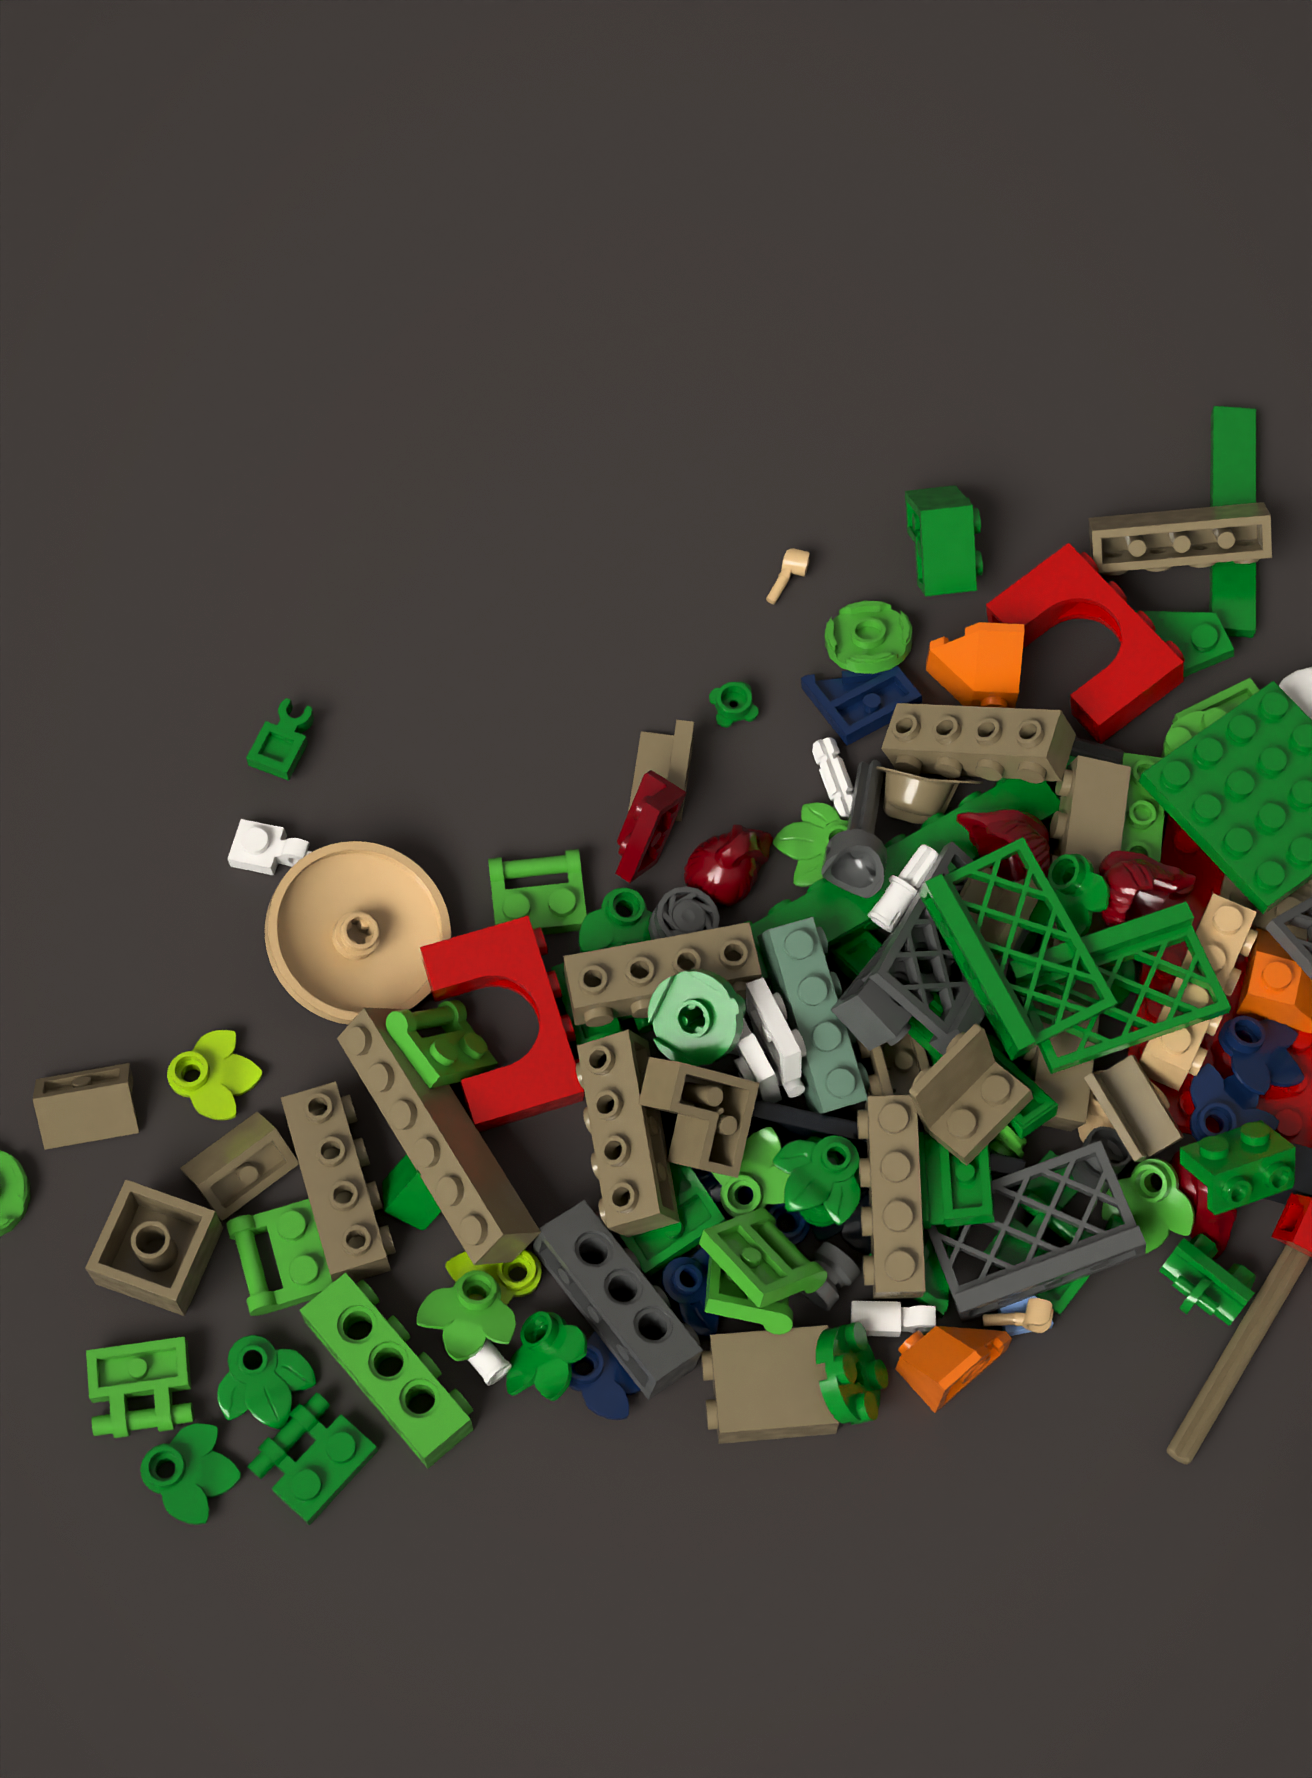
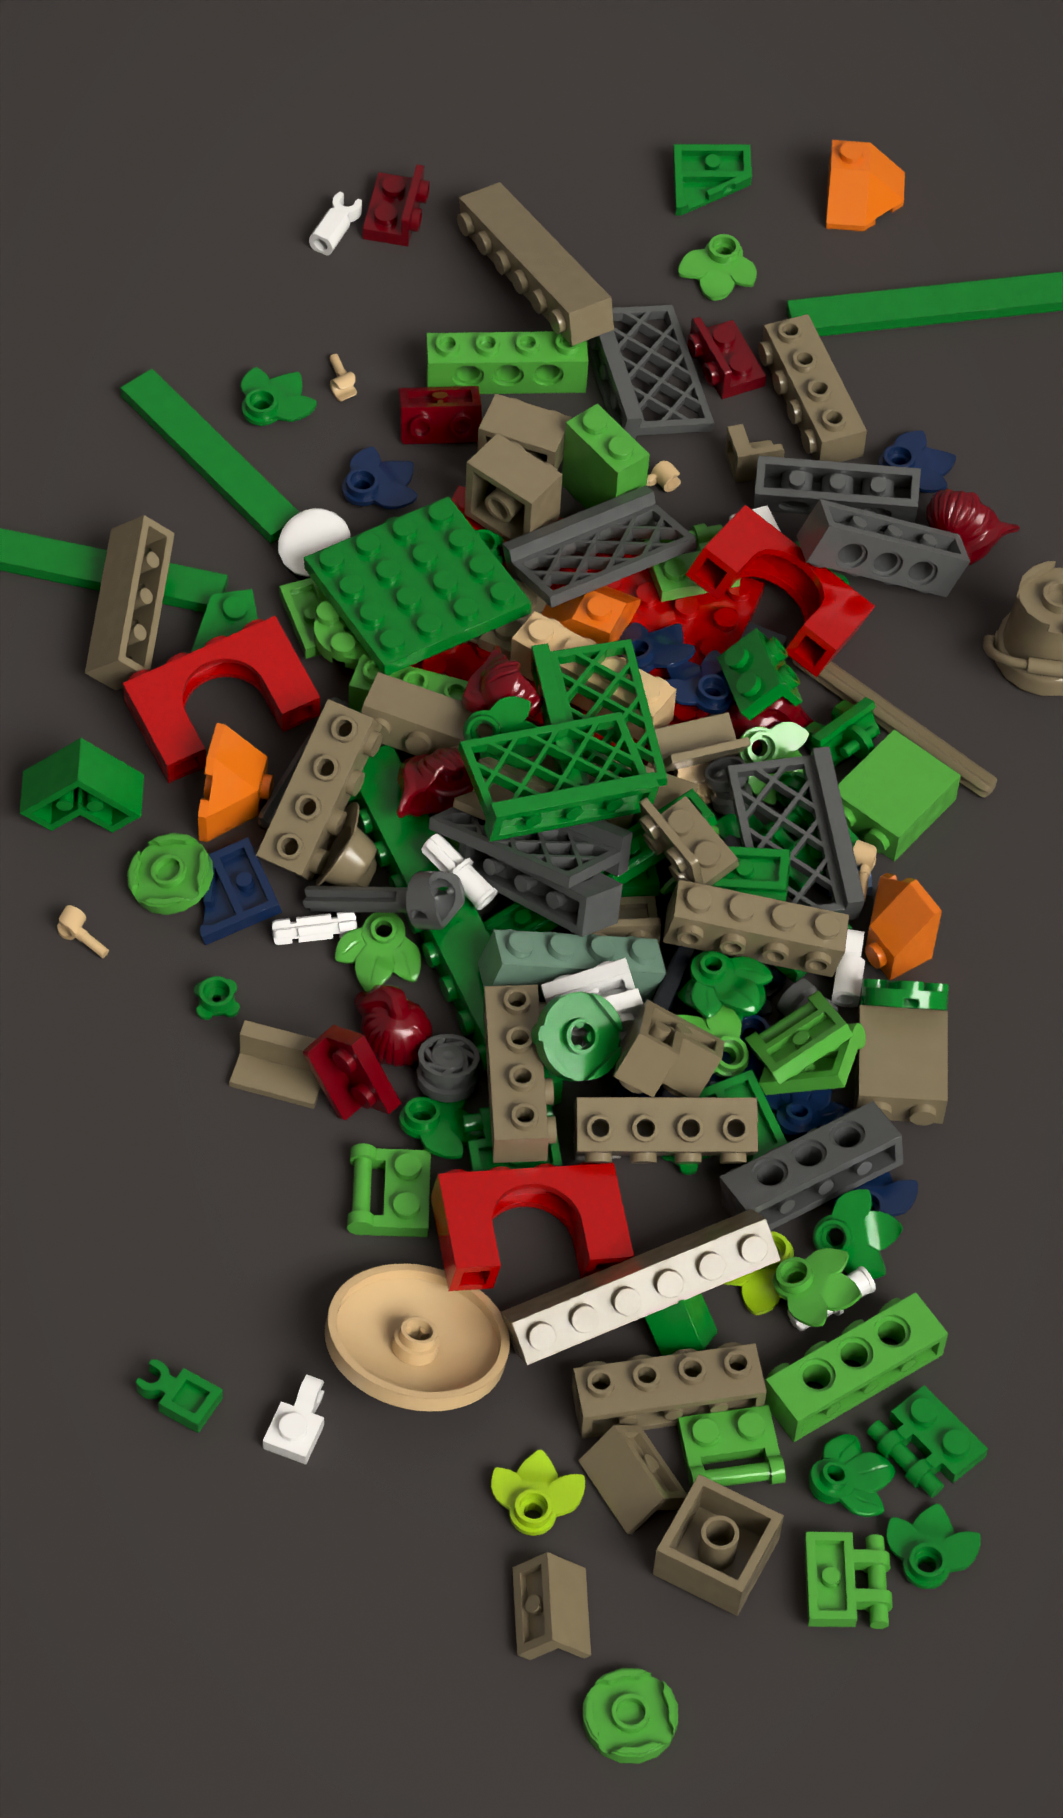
camera: 85 degrees left, 10 degrees down
bright green plate [386,999,498,1089] -> none
none -> bright green brick [838,729,961,862]

